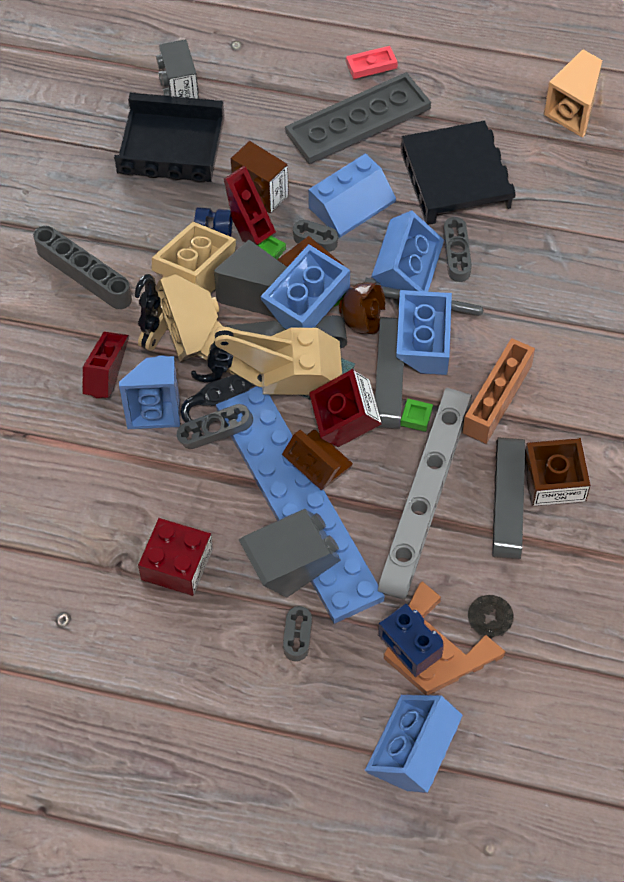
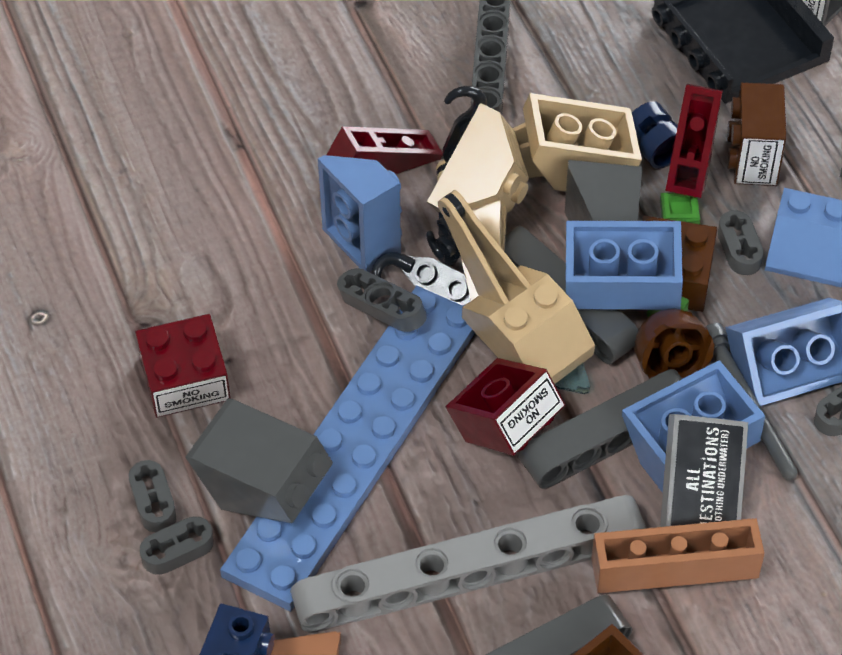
camera: 55 degrees right, 5 degrees down
reddish brown bracket [282,429,353,491] -> none
bright green plate [401,398,433,432] -> none
none -> dark grey beam [128,460,176,532]
none -> black tile [660,414,748,527]

